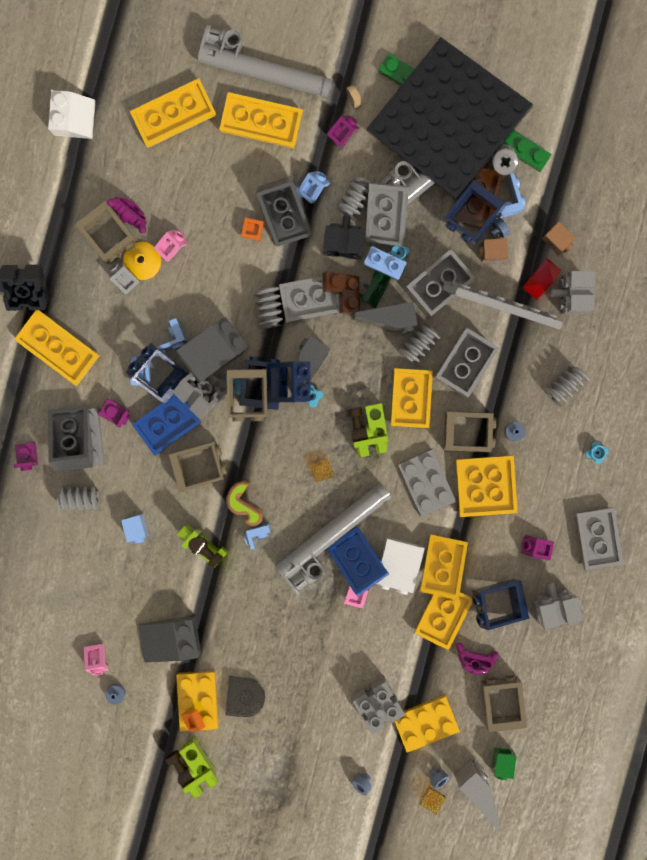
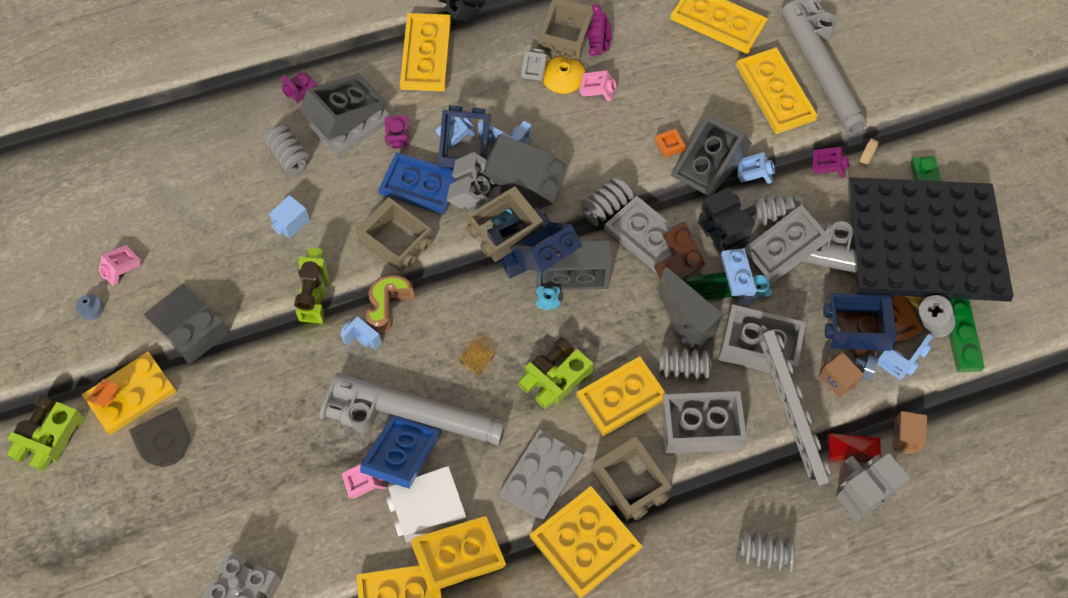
camera: 55 degrees right, 25 degrees down
sand blue tile [504,422,525,441] -> none

